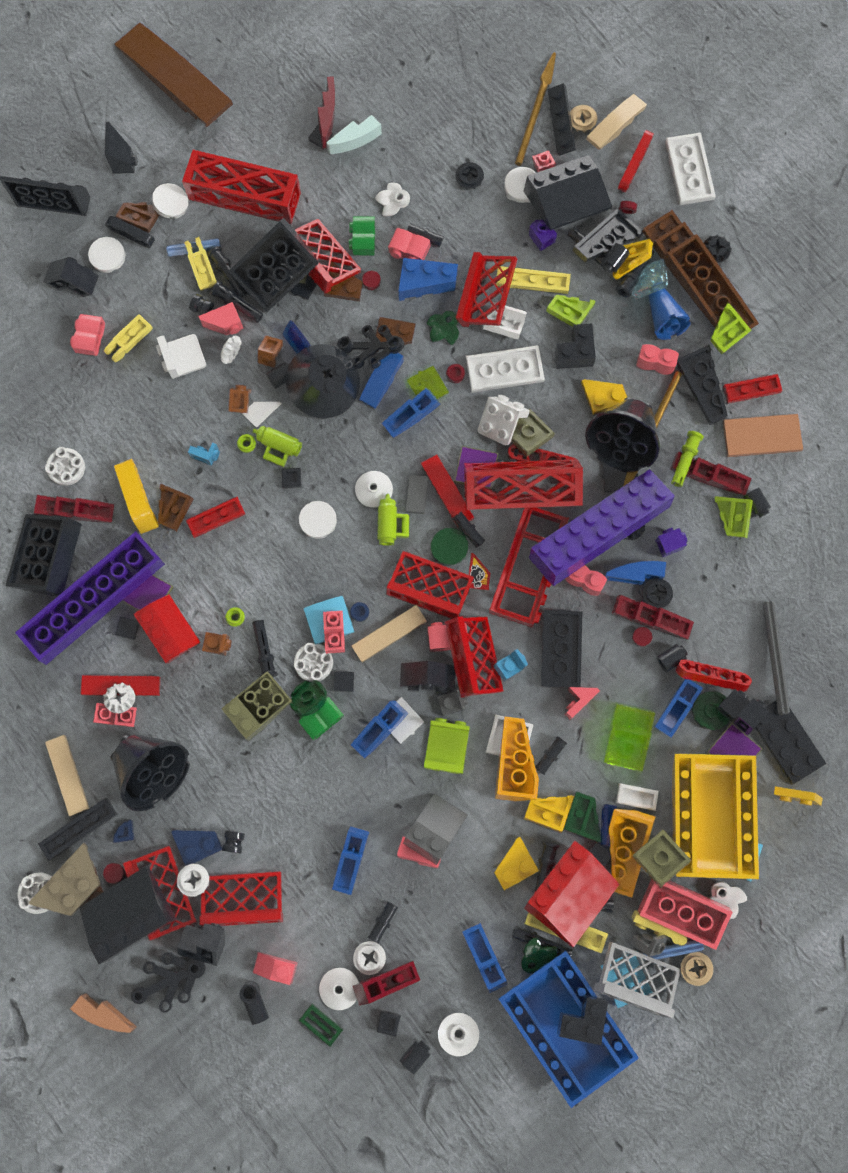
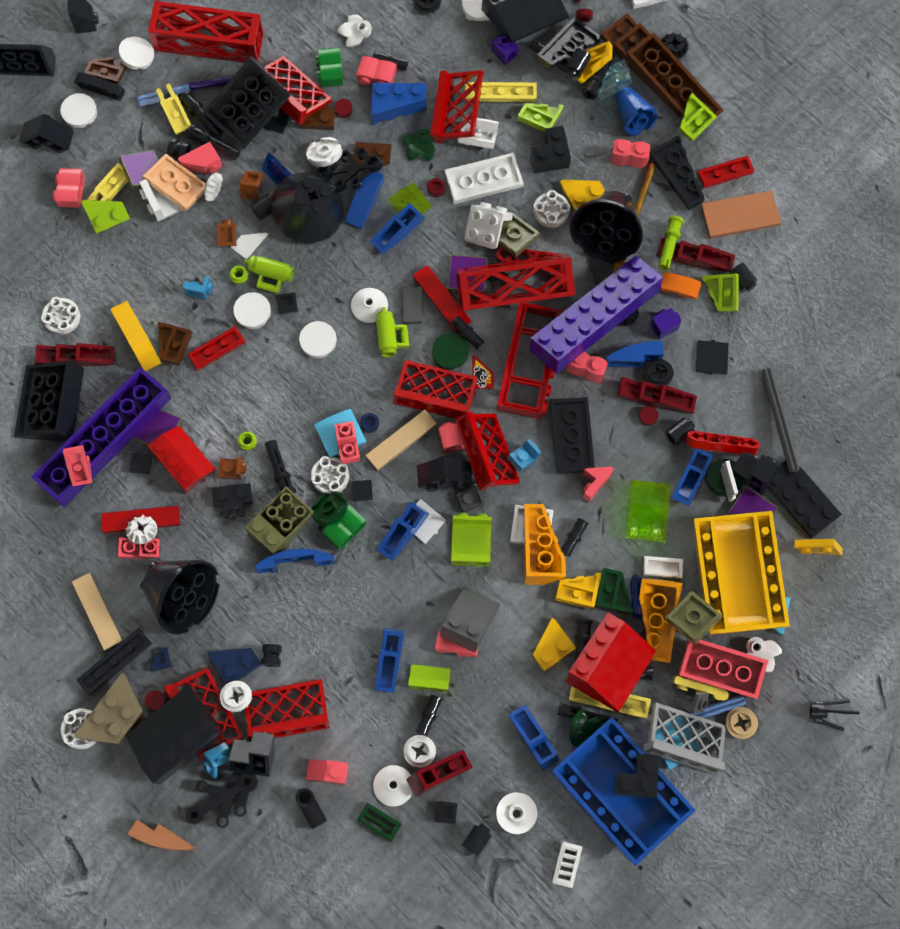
camera: 10 degrees left, 5 degrees down
none -> coral slope [63,445,92,486]
none -> lime wing [81,200,130,234]
none -> tile [119,150,158,189]
none -> light nougat tile [142,154,206,212]
none -> dark purple bar [189,76,233,90]
none -> dark azure bracket [202,743,229,778]
none -> black hinge [212,483,253,519]
none -> white tile [234,292,271,329]
none -> blue slope [255,549,335,574]
none -> white tile [306,137,343,167]
none -> lime panel [408,665,450,693]
none -> white tile [533,190,570,228]
none -> white slope [552,842,582,888]
none -> orange slope [660,272,702,300]
none -> black piece [696,340,729,375]
none -> white piece [720,461,738,502]
none -> black plant [809,699,860,731]

